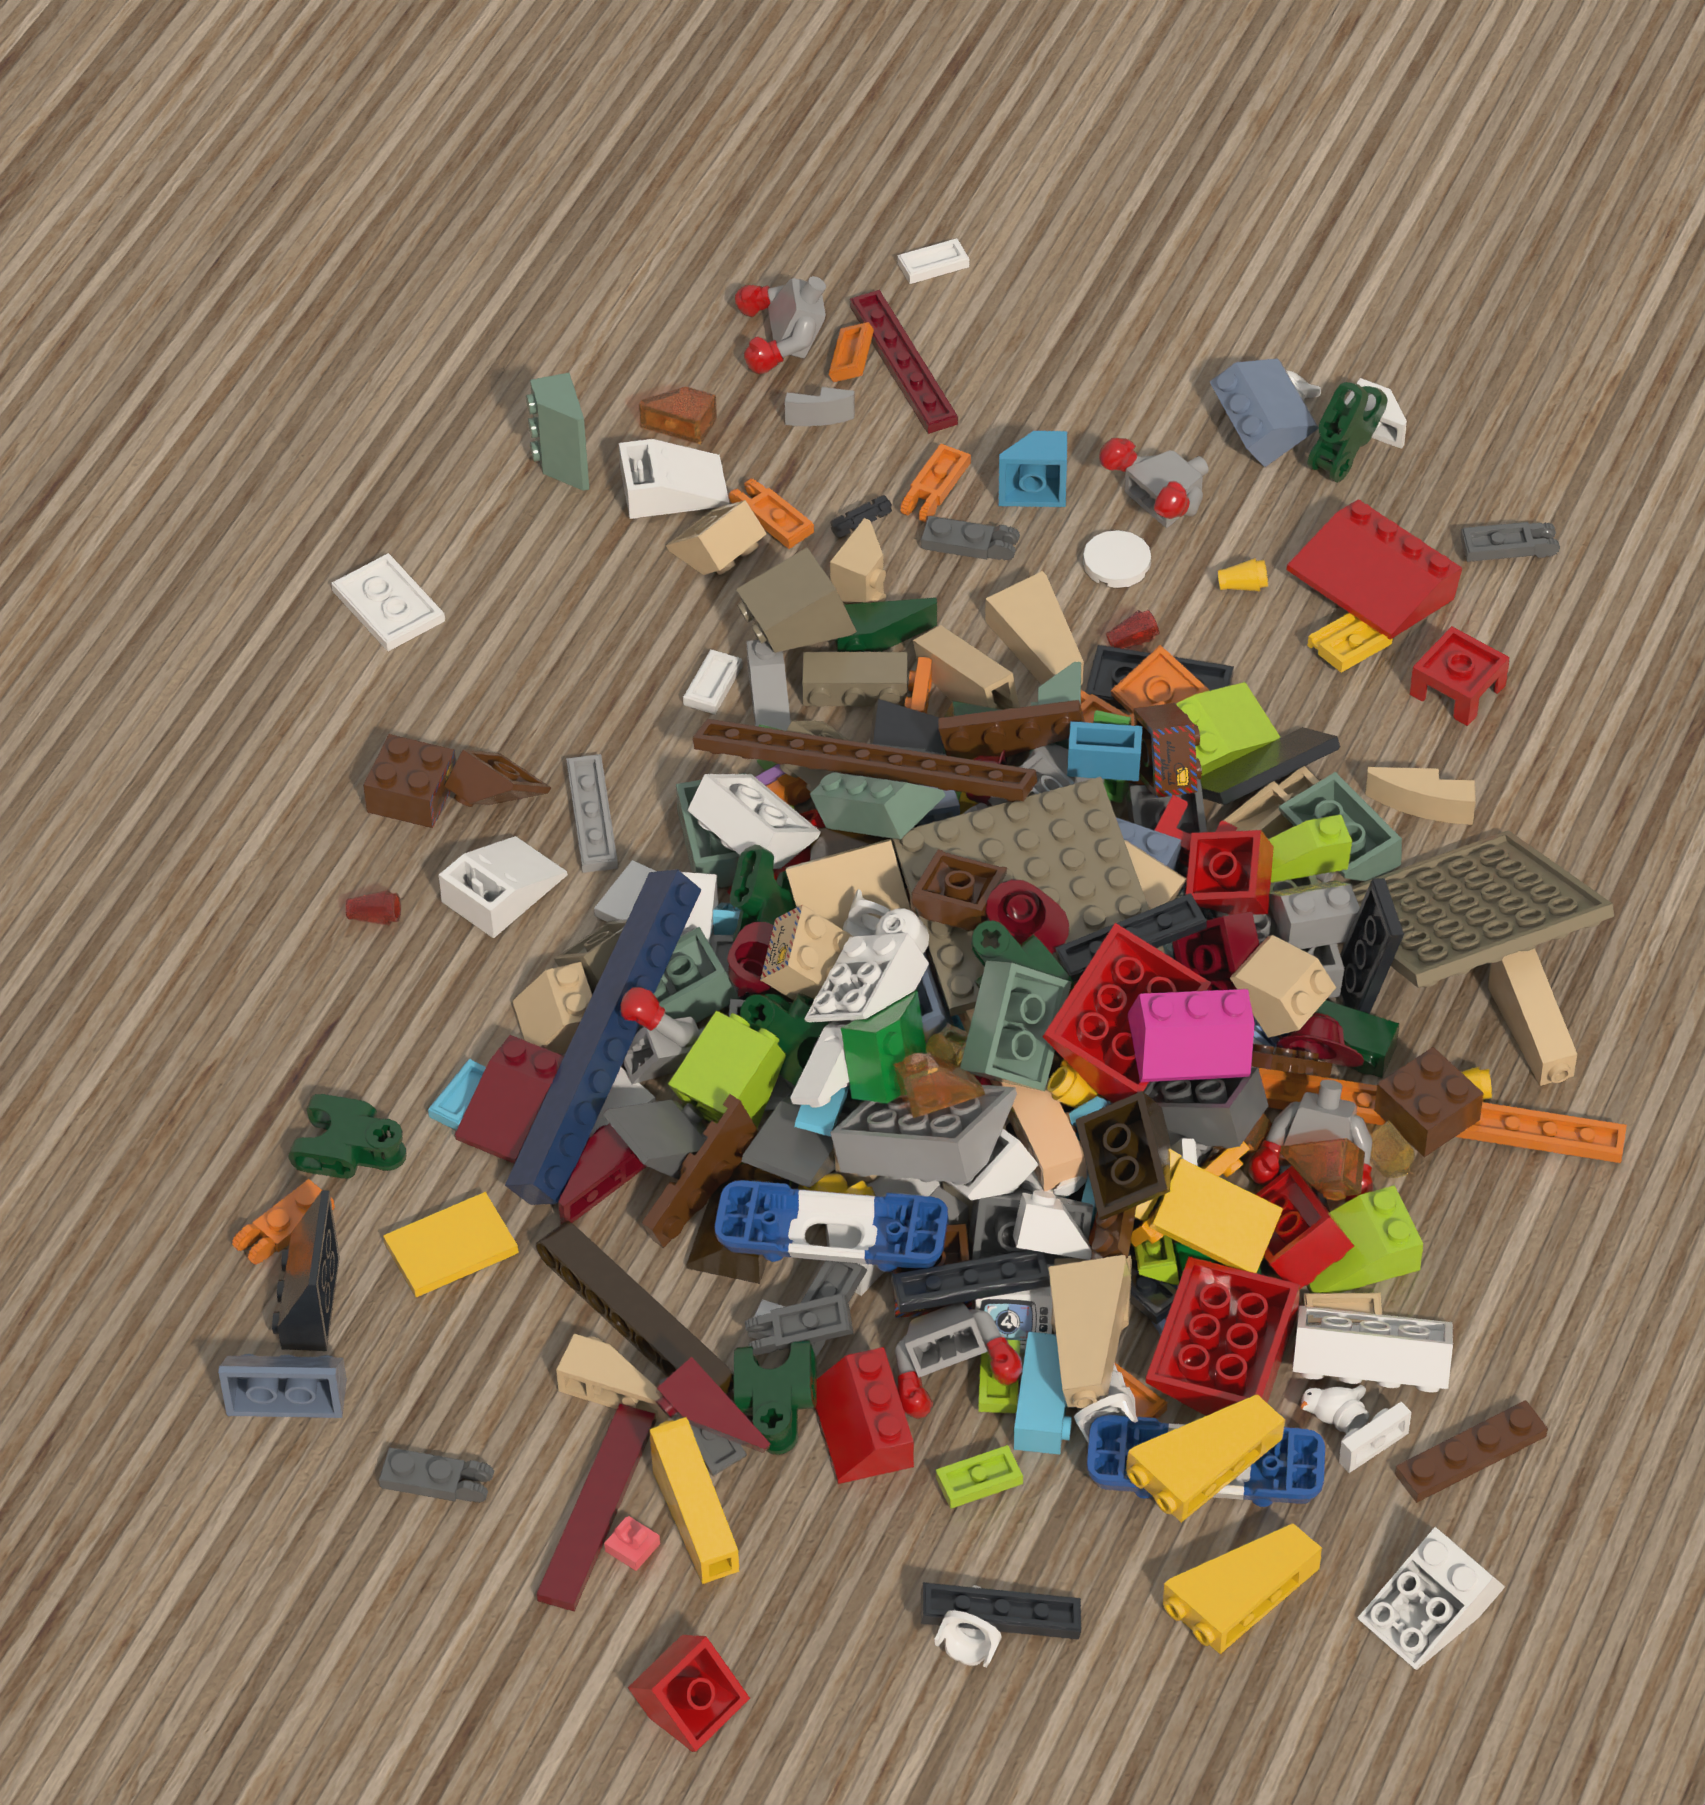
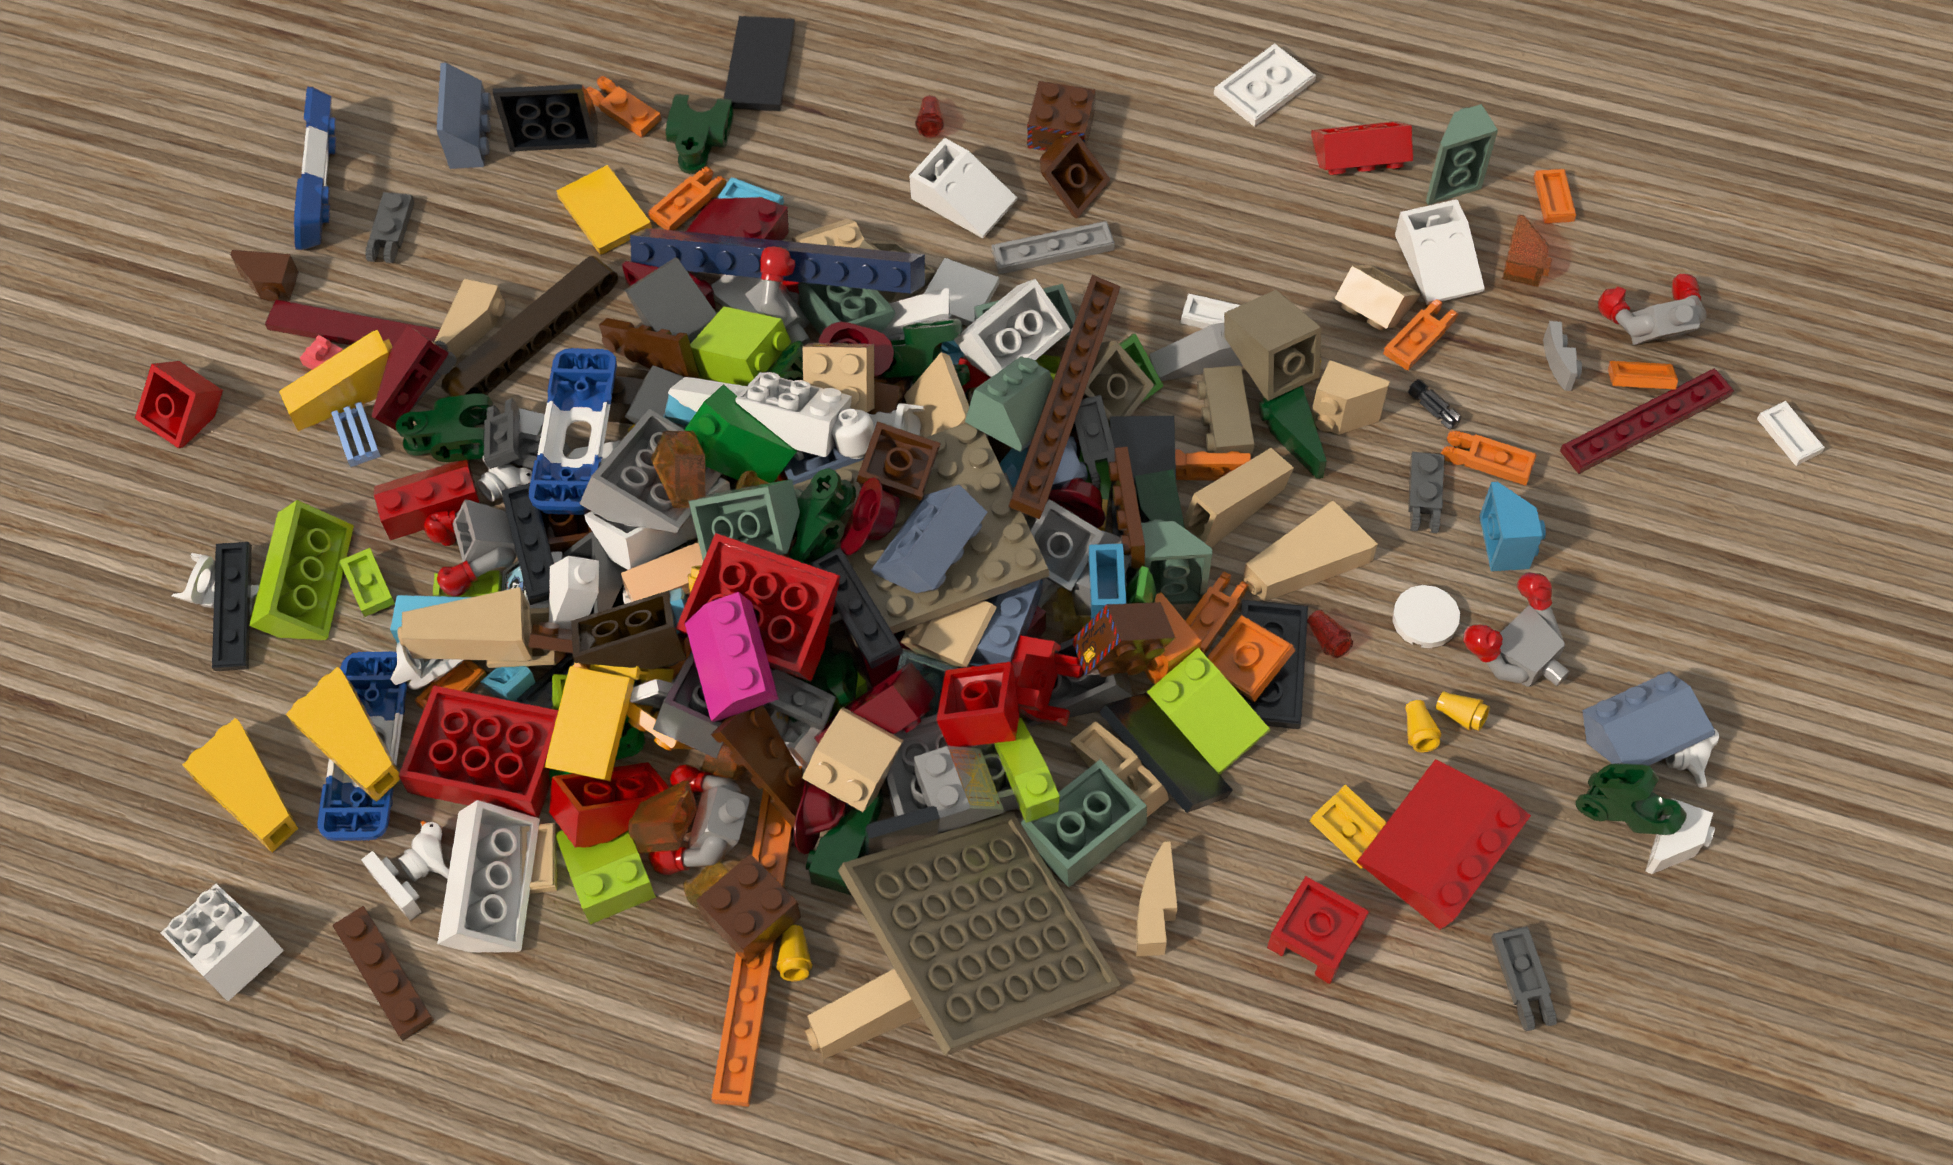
camera: 85 degrees right, 10 degrees up
none -> reddish brown slope [230,250,299,302]
none -> lime slope [249,500,354,640]
none -> blue piece [294,86,336,250]
none -> light blue tile [331,402,381,467]
none -> white animal [477,456,532,501]
none -> medium azure slope [480,666,536,702]
none -> orange hinge [648,166,727,231]
none -> black tile [724,16,795,111]
none -> sand blue slope [871,485,987,593]
none -> red slope [1311,121,1413,175]
none -> yellow cone [1436,691,1490,731]
none -> orange tile [1534,169,1576,224]

